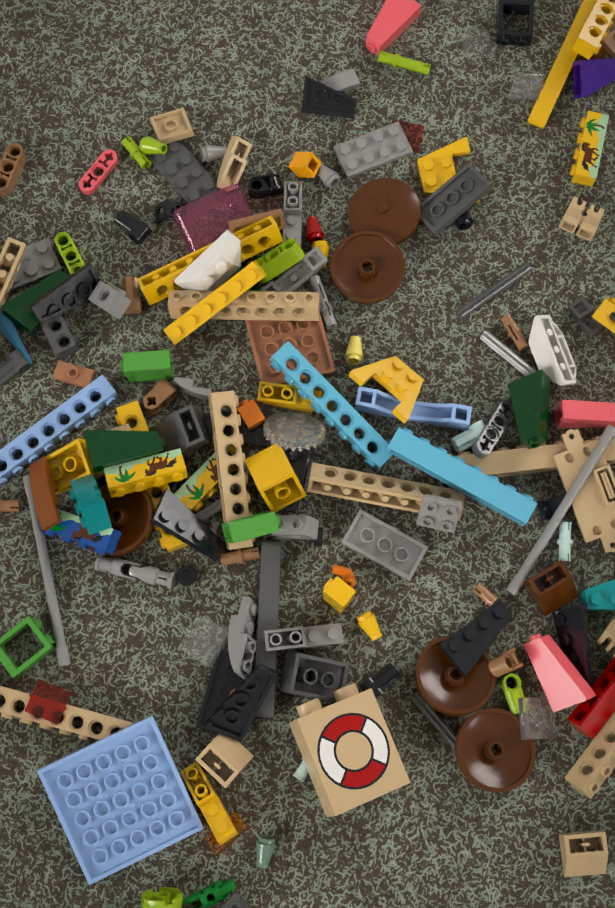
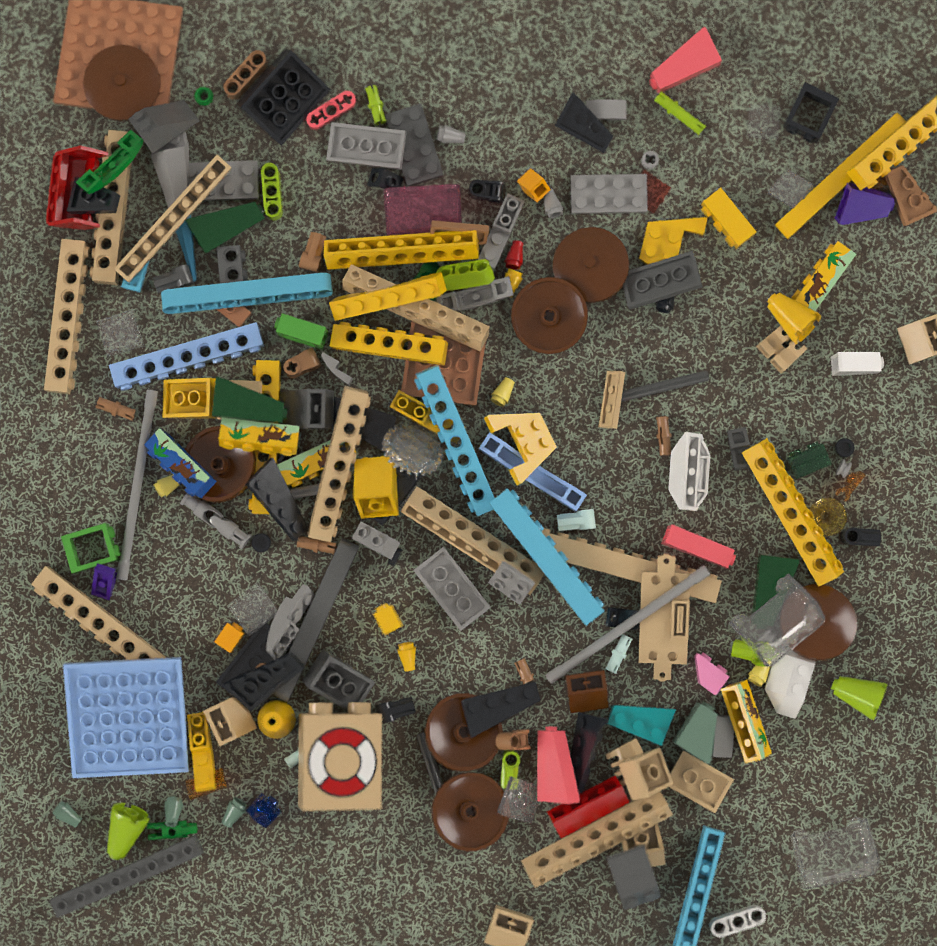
camera: 25 degrees right, 10 degrees up
clear red piece [25,679,72,724] -> none
black wing [28,263,101,323] -> none
dark orange slope [29,456,62,531] -> none
teal wedge [68,474,112,535] -> none
light grey brick [88,281,132,320] -> none
black piece [114,210,152,245] -> none
lime cone [139,136,167,155] -> none
tan plate [150,108,194,144] -> none
white wedge [174,230,241,291] -> none
tan slope [216,136,252,195] -> none
bright green window [221,511,281,543] -> none
orange brick [237,399,265,431] -> none
light grey slope [264,623,344,651] -> none
light grey pin [308,275,338,330] -> none
orange arm [332,564,356,588] -> none
dark grey beam [472,400,514,458] -> none
light grey axle [480,330,537,376] -> none
dark green slope [508,369,551,449] -> none
none -> dark purple slope [91,563,117,600]
none -> light yellow cone [153,474,180,498]
none -> medium azure beam [161,273,333,314]
none -> sand green cone [164,796,184,827]
none -> light orange brick [215,622,245,653]
none -> black slope [235,49,331,146]
none -> clear blue brick [246,793,282,829]
none -> yellow cone [257,700,296,739]
none -> light grey plate [326,122,407,170]
none -> yellow brick [330,322,448,366]
none -> tan tile [599,371,625,429]
none -> light grey bush [641,151,659,169]
none -> yellow brick [701,188,756,249]
none -> yellow cone [767,293,821,344]

